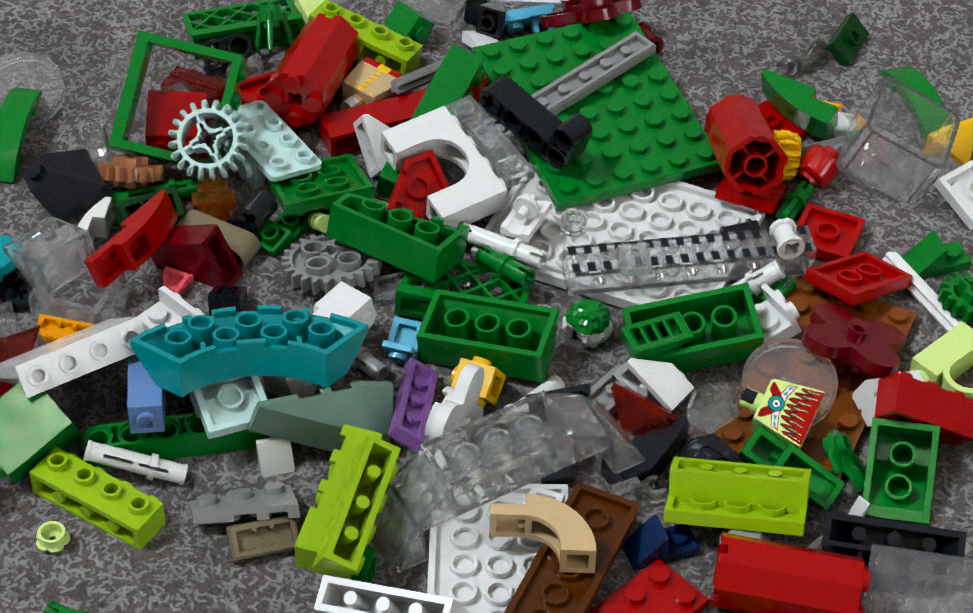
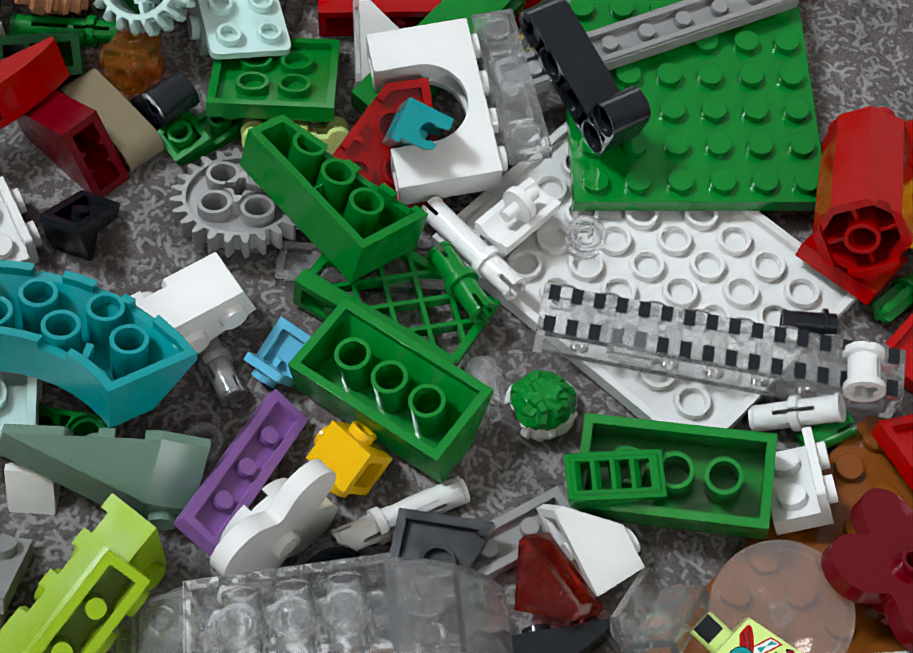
camera: 15 degrees right, 15 degrees up
coral tile [162,266,194,296] -> none
none -> teal hinge [382,97,454,150]

